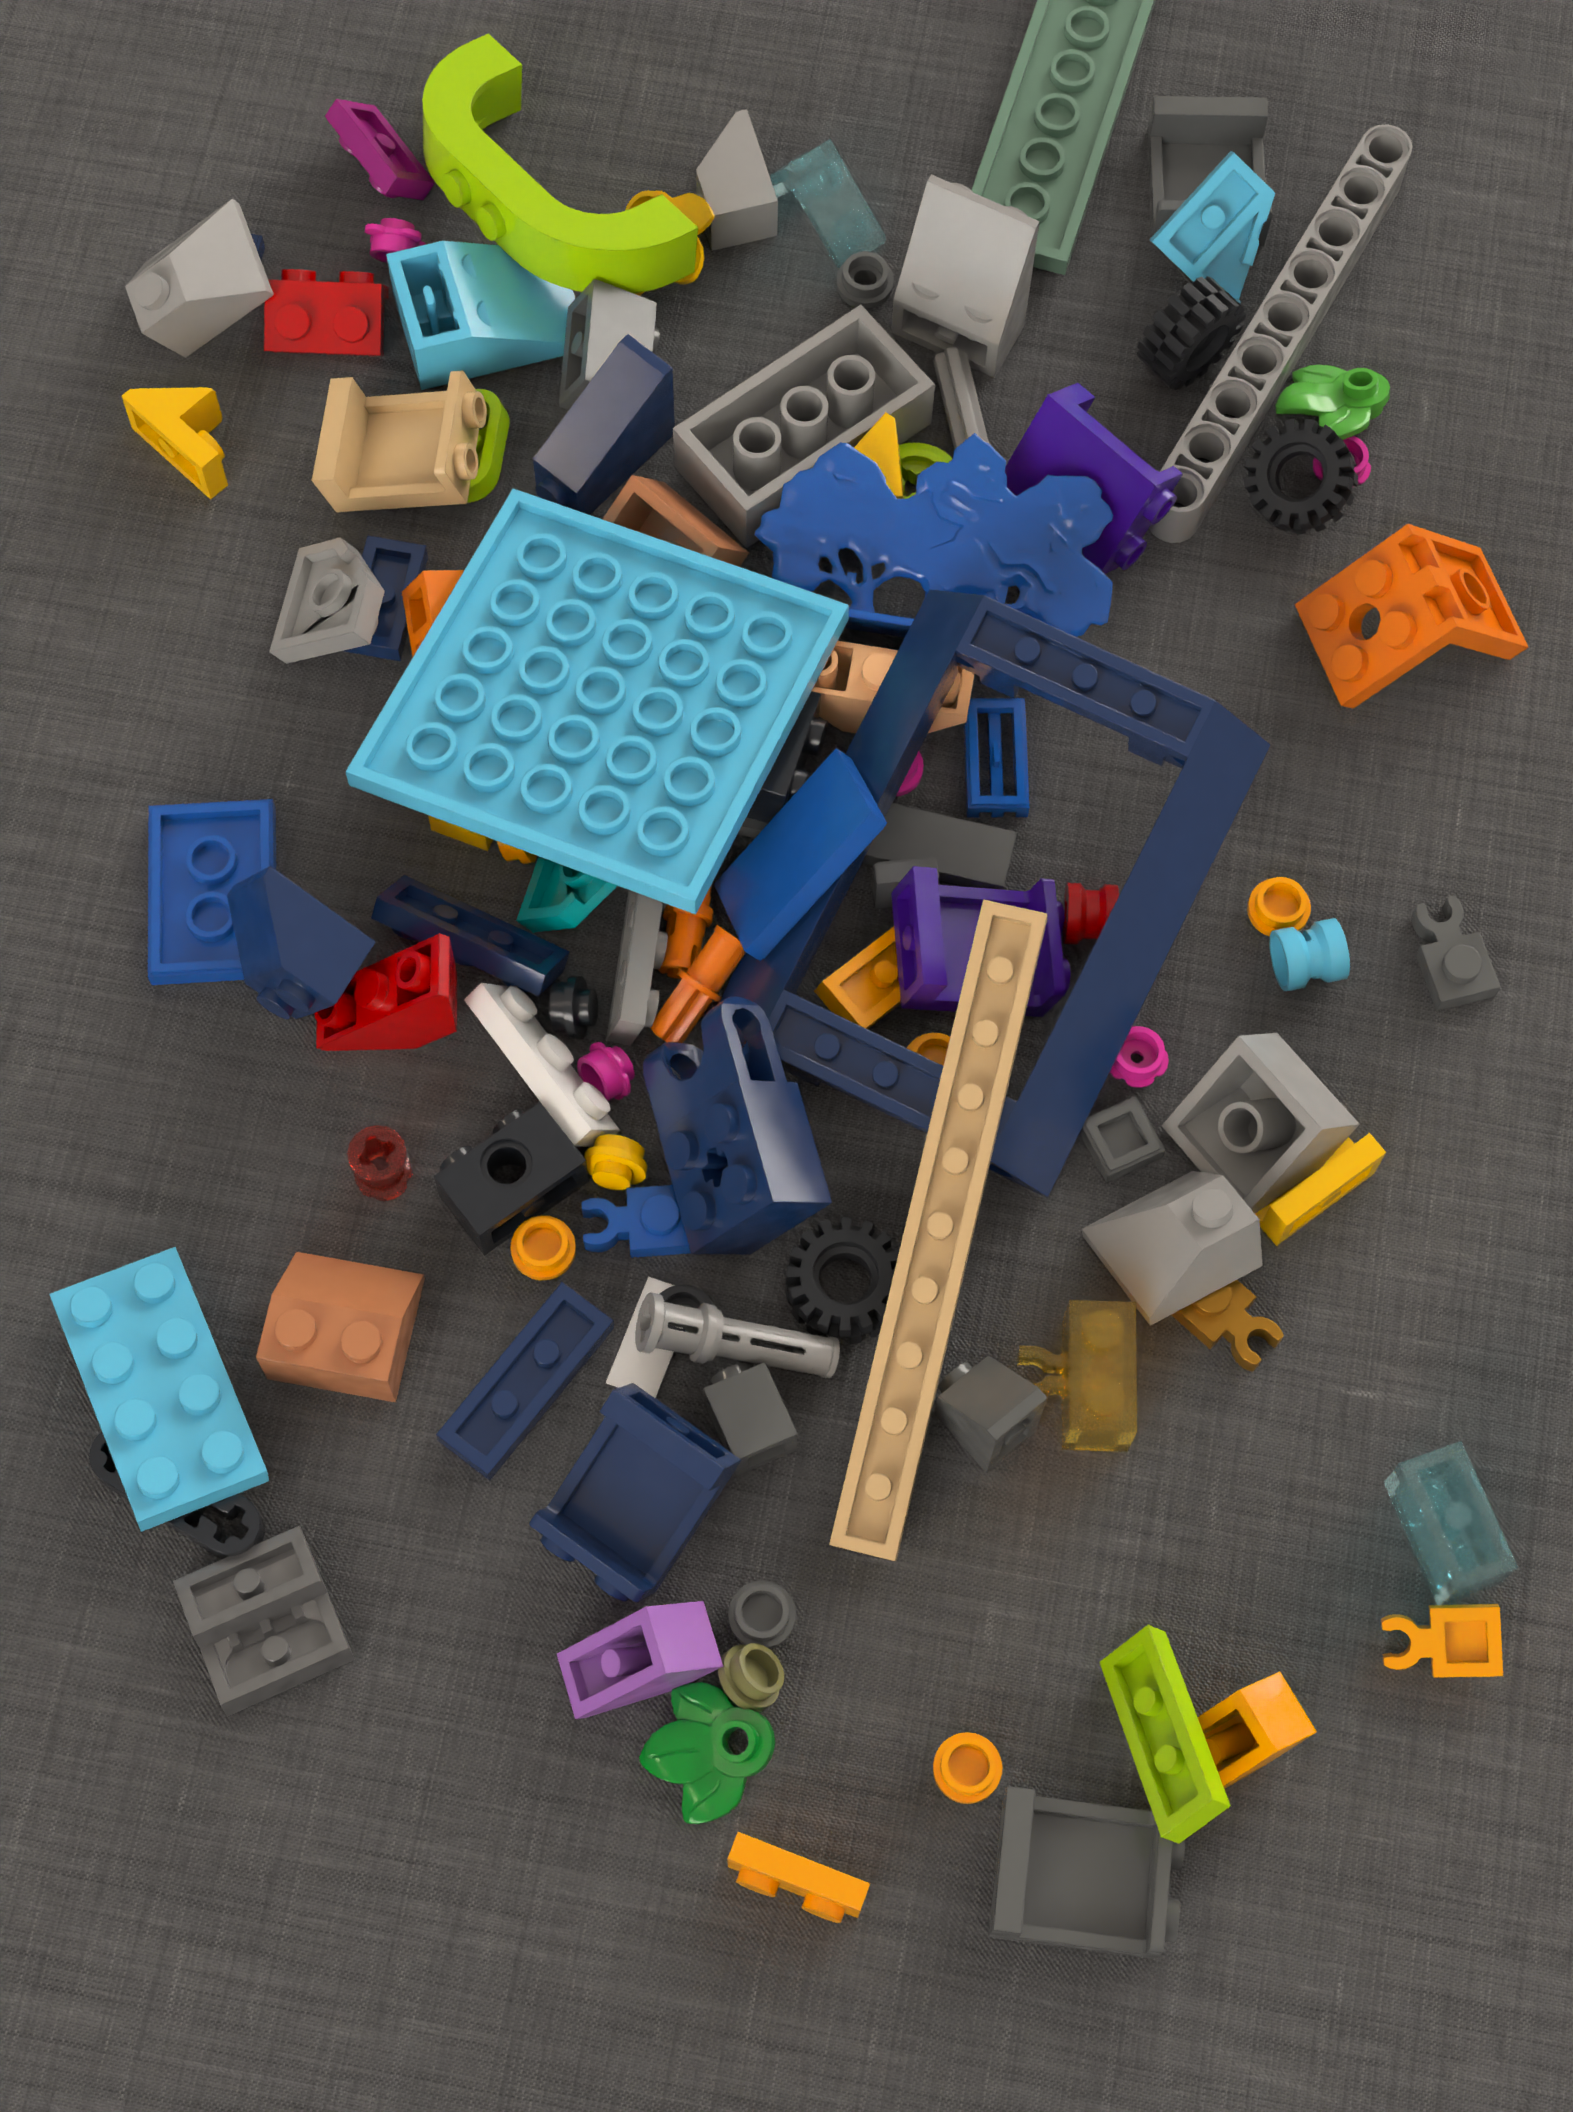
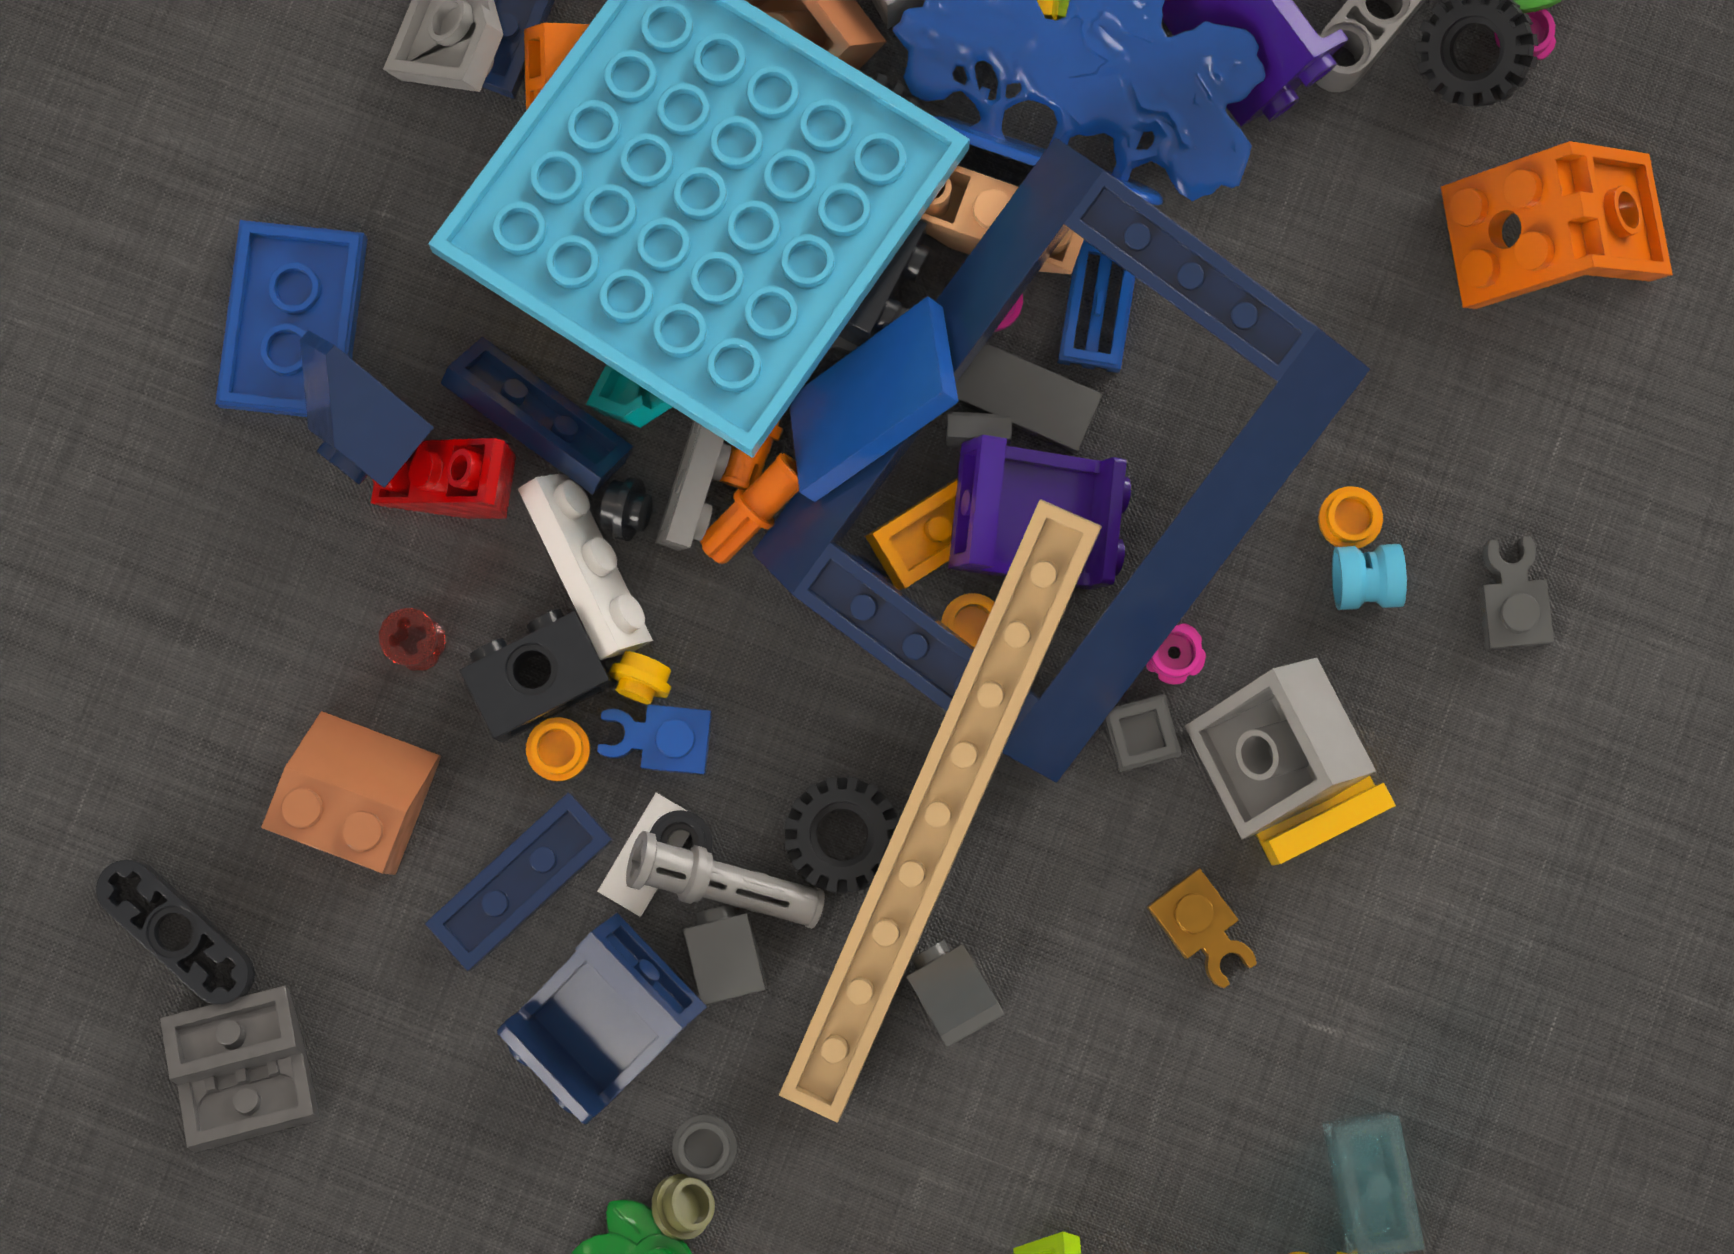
camera: 15 degrees right, 15 degrees up
medium azure plate [50,1247,269,1532] -> none
medium lavender slope [557,1601,723,1719] -> none
dark pink plate [577,1042,635,1101] -> none
dark blue brick [643,996,832,1255] -> none
clear yellow brick [1017,1300,1137,1452] -> none
red wheel [1062,882,1119,945] -> none
light grey slope [1082,1171,1263,1326] -> none

